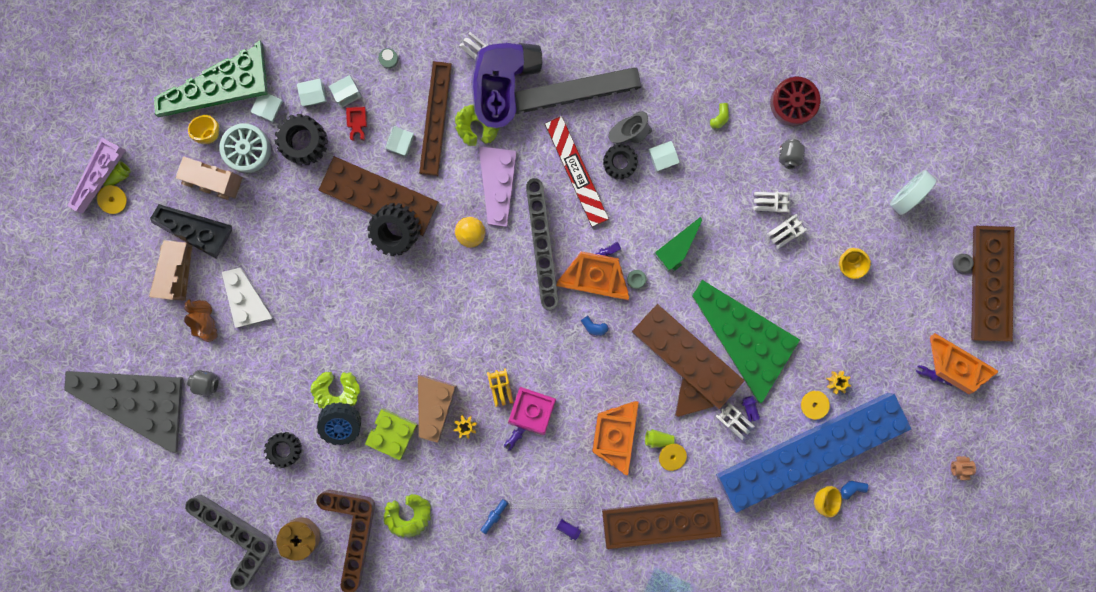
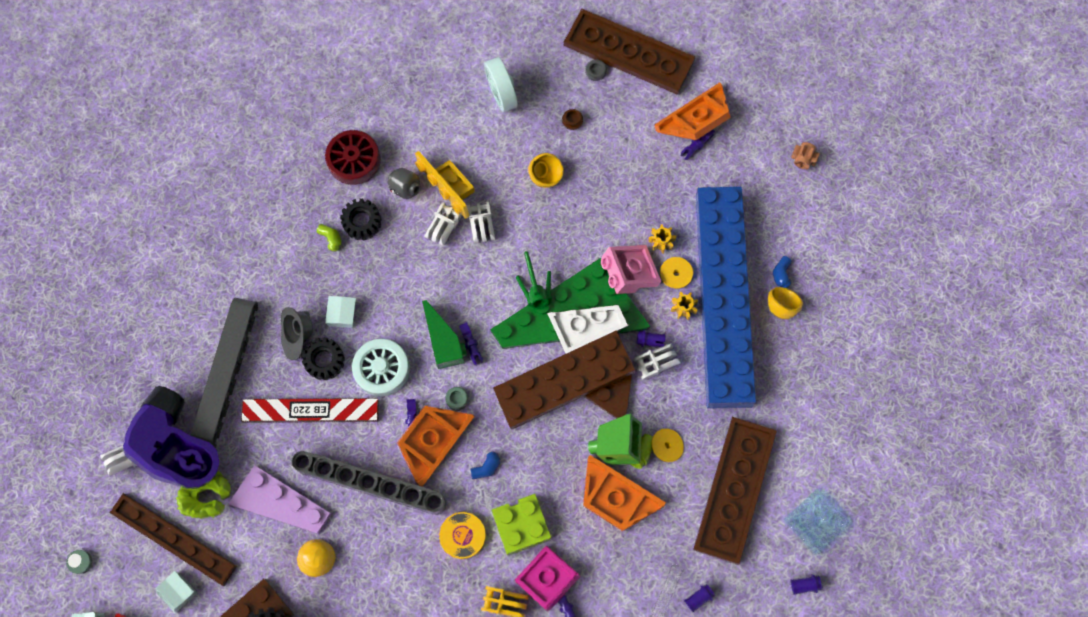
camera: 60 degrees left, 15 degrees down
none -> black tyre [340,198,382,240]
none -> light aqua wheel [352,339,410,397]
none -> yellow bracket [415,151,475,219]
none -> yellow tile [439,512,486,560]
none -> dark purple piece [459,322,483,365]
none -> lime piece [491,494,551,556]
none -> green plant [516,251,552,309]
none -> white wing [547,305,628,353]
none -> reddish brown plate [562,109,583,130]
none -> bright green torso [588,414,642,465]
none -> bright pink plate [601,245,662,294]
none -> yellow gear [671,292,698,320]

